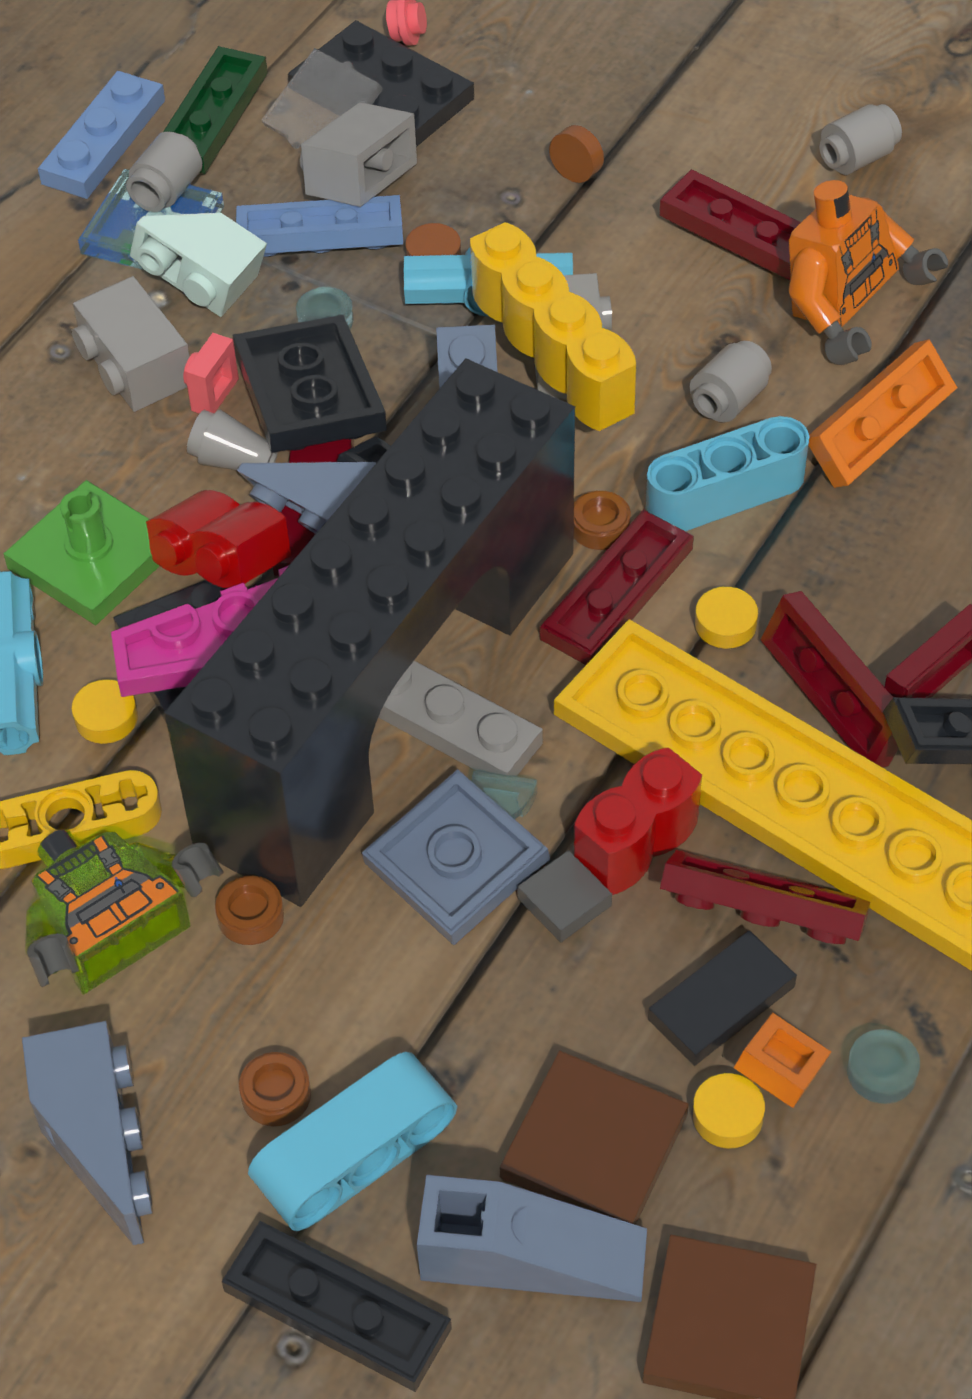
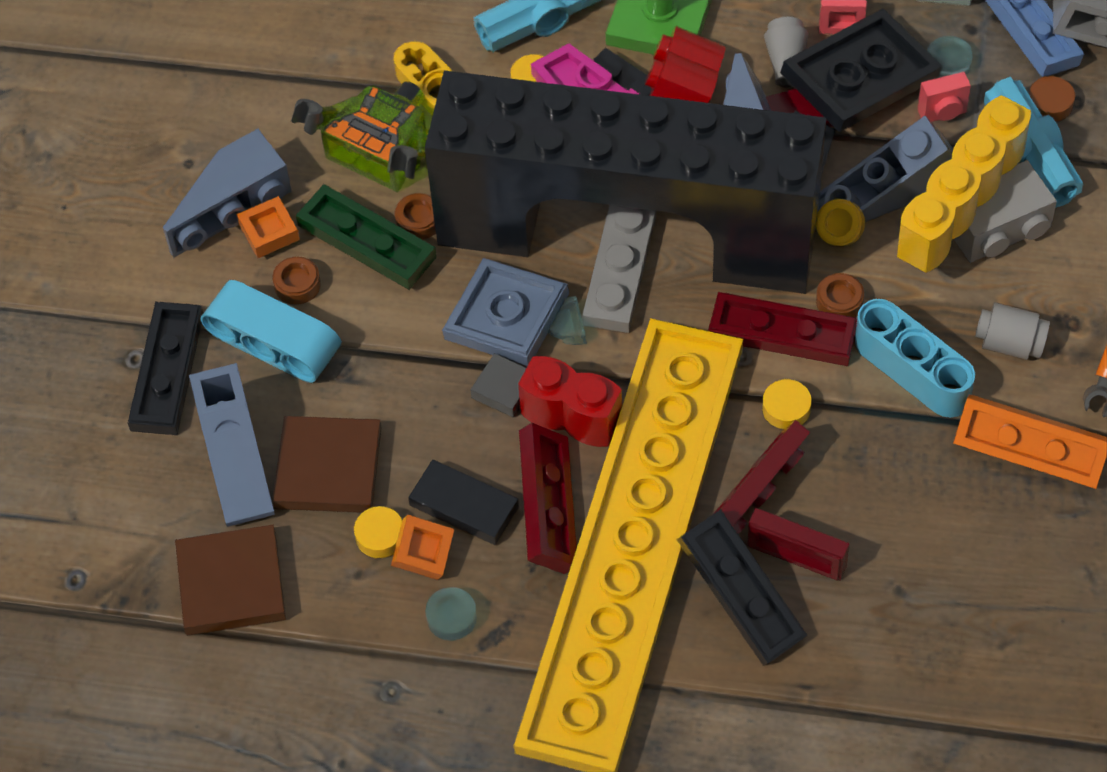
camera: 70 degrees right, 5 degrees up
none -> orange plate [237,196,300,258]
none -> dark green plate [296,184,437,290]
none -> coral plate [918,71,971,122]

